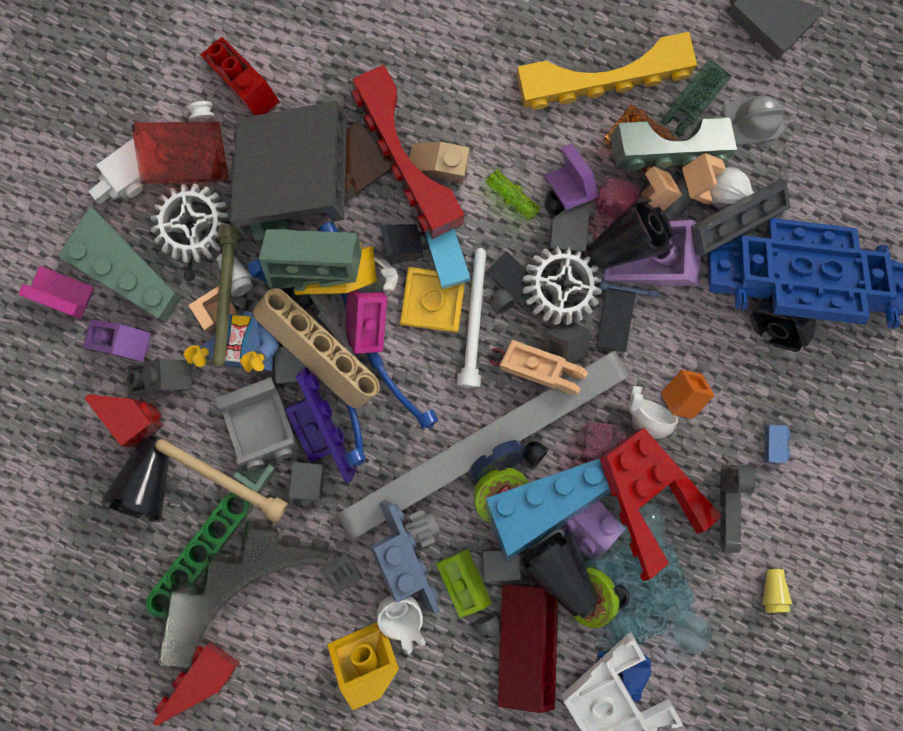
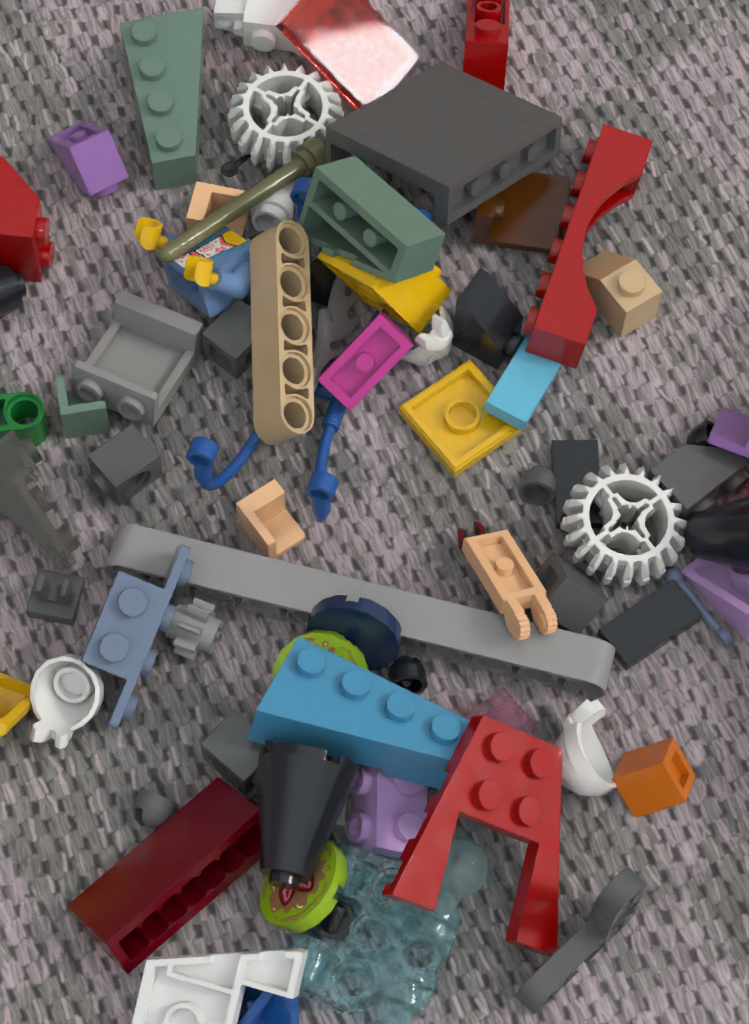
camera: 45 degrees right, 20 degrees down
dark pink panel [18,266,94,319] -> none
dark grey slope [126,359,193,396] -> none
tan piece [155,439,288,524] -> none
white bush [186,101,215,124] -> none
dark purple bracket [285,367,357,483] -> none
lime slope [436,549,492,618] -> none
white piece [457,248,486,388] -> none
clear neon green pin [486,169,541,222] -> none
medium blue piece [764,425,790,463] -> none
none -> light nougat panel [236,479,305,559]

